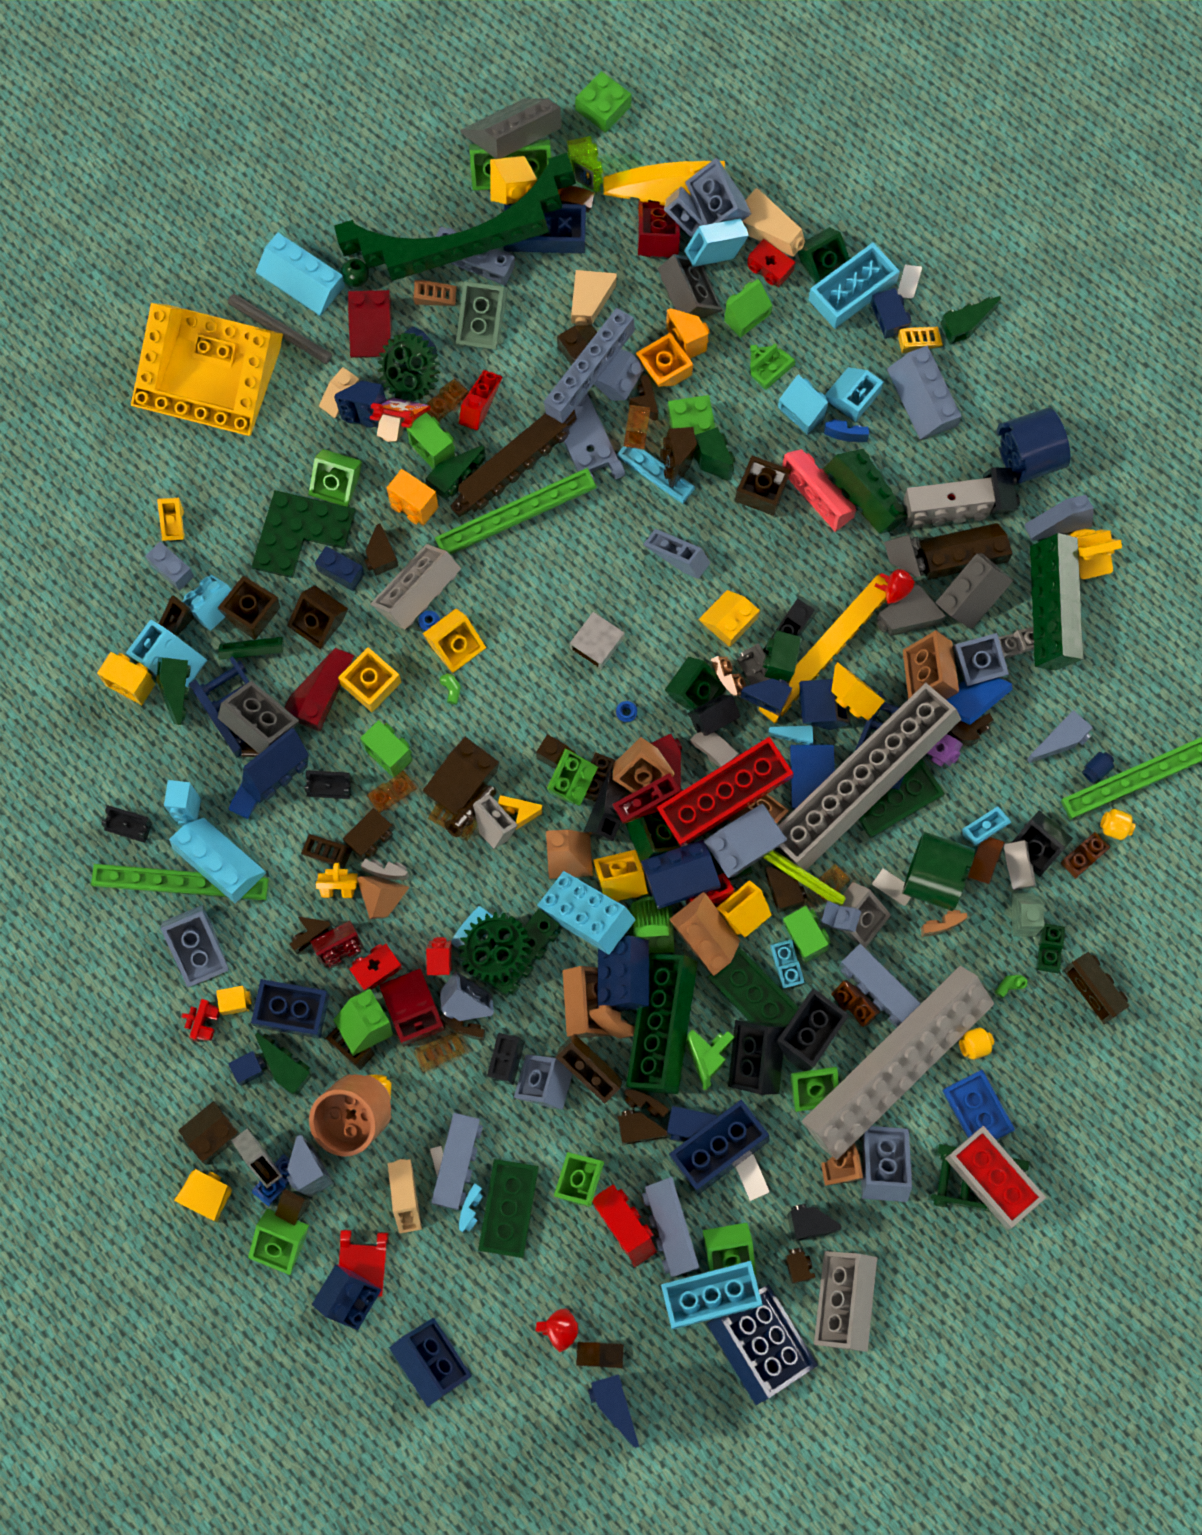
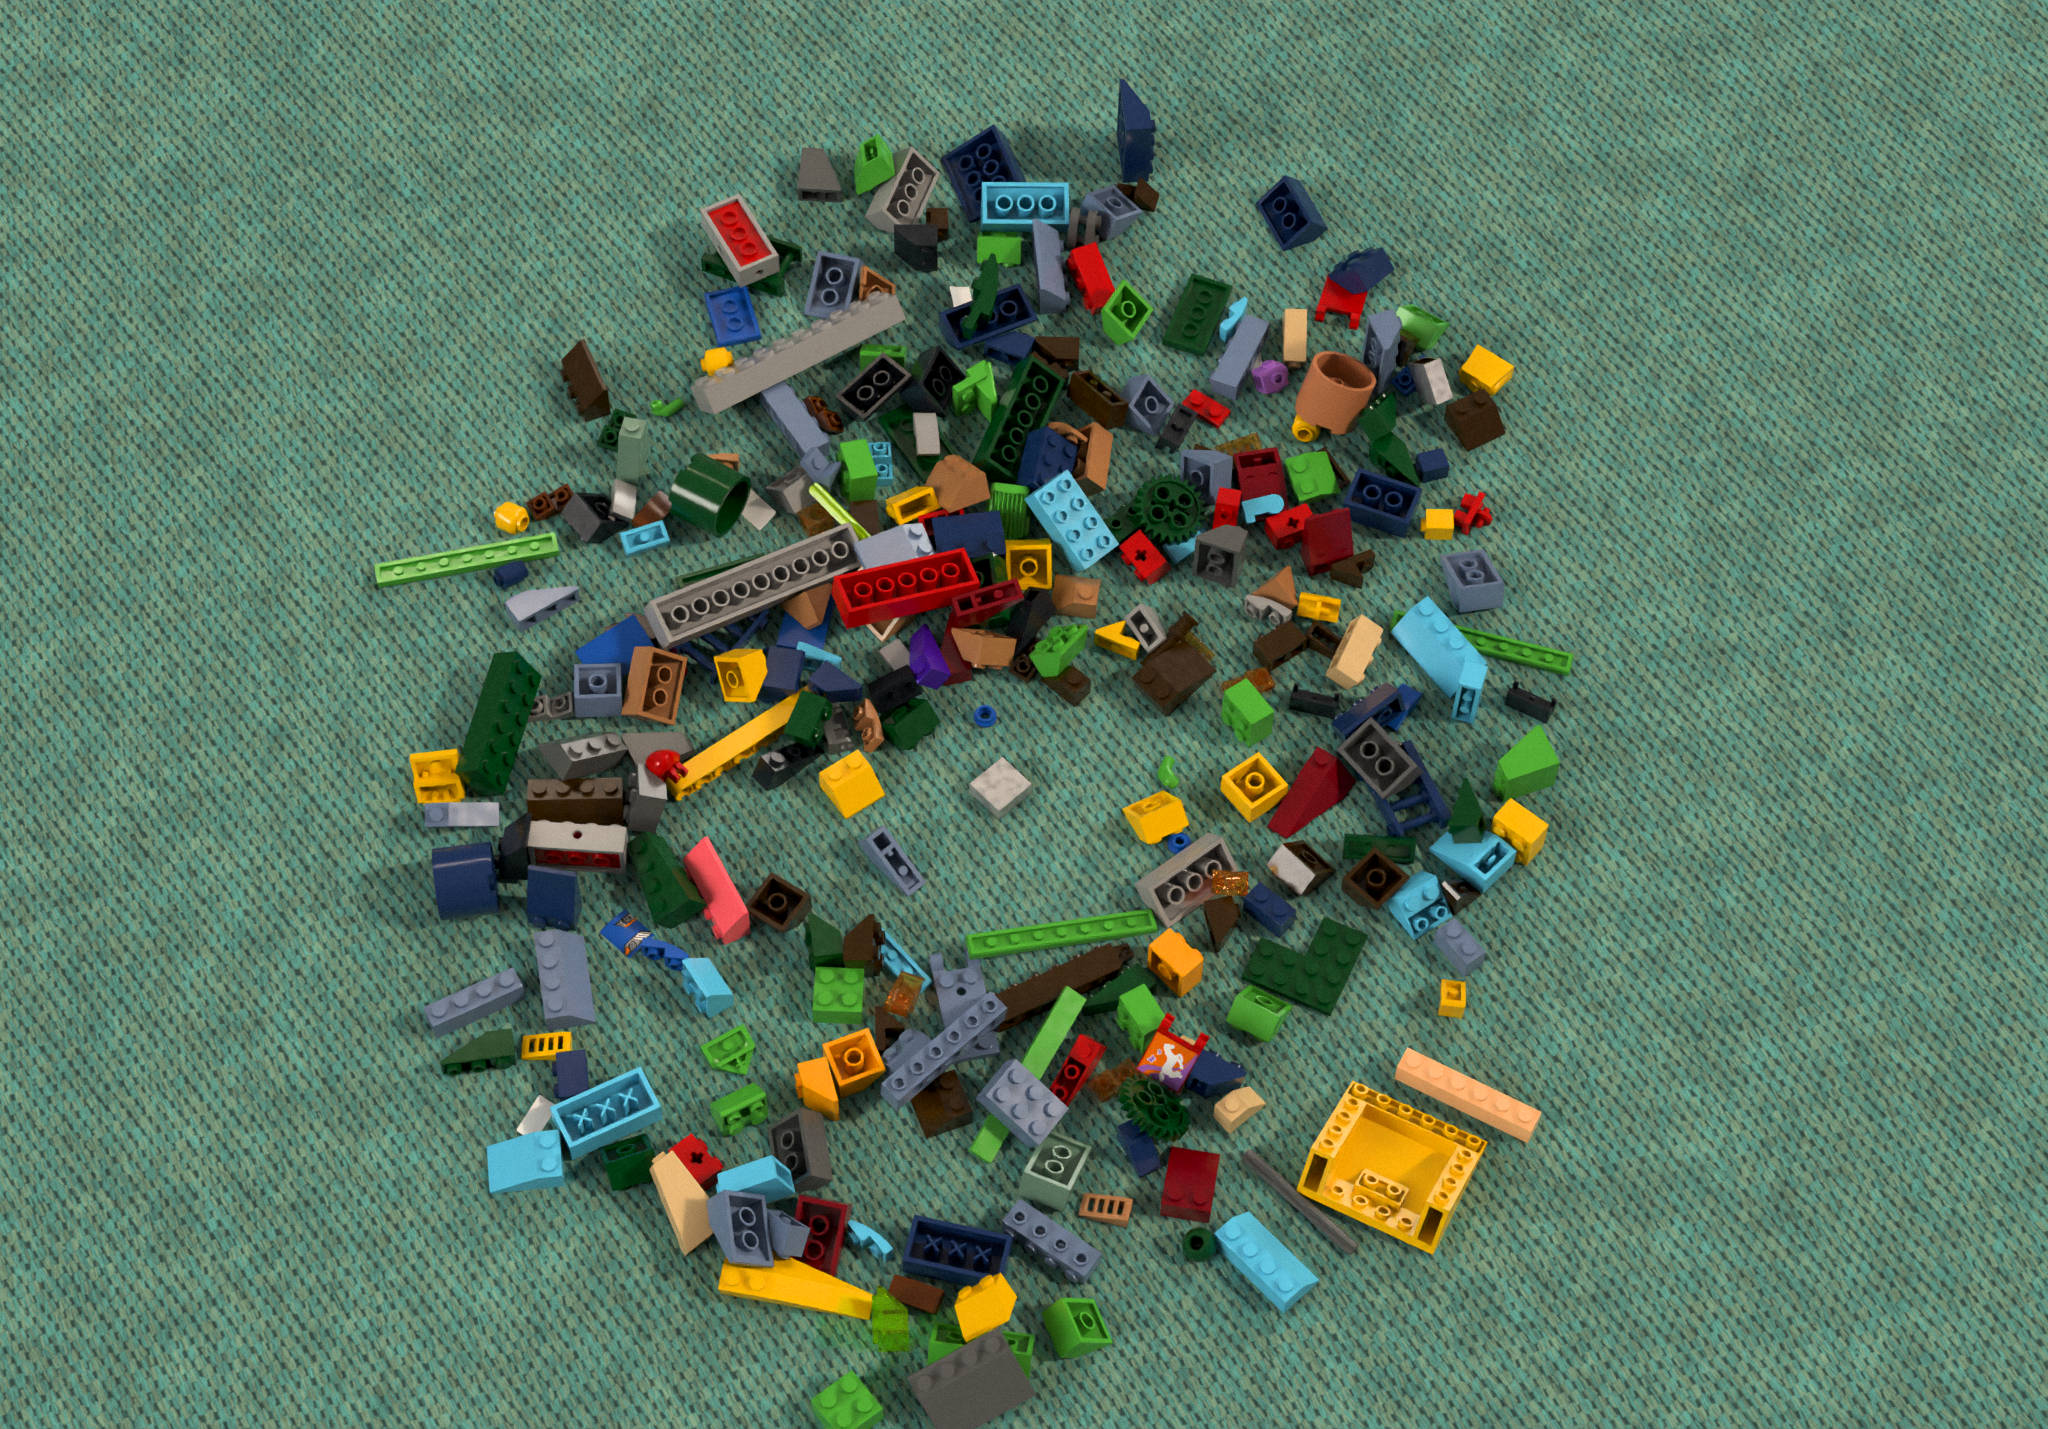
camera: 170 degrees left, 15 degrees down
dark green arch [334,153,576,281] -> none
red piece [536,1308,579,1352] -> none
tan slope [571,270,617,326] -> none
medium azure slope [825,367,883,422] -> none
none -> sand blue brick [423,967,526,1039]
none -> medium azure slope [487,1129,565,1194]
none -> dark blue slope [527,865,582,932]
none -> blue sticker [599,909,655,959]
none -> medium nougat slope [780,583,832,630]
none -> dark grey slope [798,147,842,203]
none -> medium azure slope [846,1220,894,1263]
none -> bright green slope [853,134,895,195]
none -> dark purple slope [909,624,951,690]
none -> light grey slope [913,413,940,456]
none -> dark green slope [961,253,999,340]
none -> bright green tile [968,986,1087,1164]
none -> sand blue brick [976,1059,1069,1148]
none -> bright green slope [1041,1297,1113,1358]
none -> dark grey brick [1067,207,1102,249]
none -> sand blue slope [1080,185,1143,240]
none -> red brick [1119,530,1172,585]
none -> red plate [1182,389,1231,429]
none -> dark grey slope [1192,524,1248,589]
none -> clear orange brick [1211,869,1249,896]
none -> medium azure leg [1239,494,1284,526]
none -> medium lavender brick [1251,360,1289,394]
none -> tan brick [1325,614,1384,690]
none -> dark green slope [1358,391,1396,442]
none -> light nougat brick [1394,1047,1541,1143]
none -> bright green slope [1492,725,1560,802]

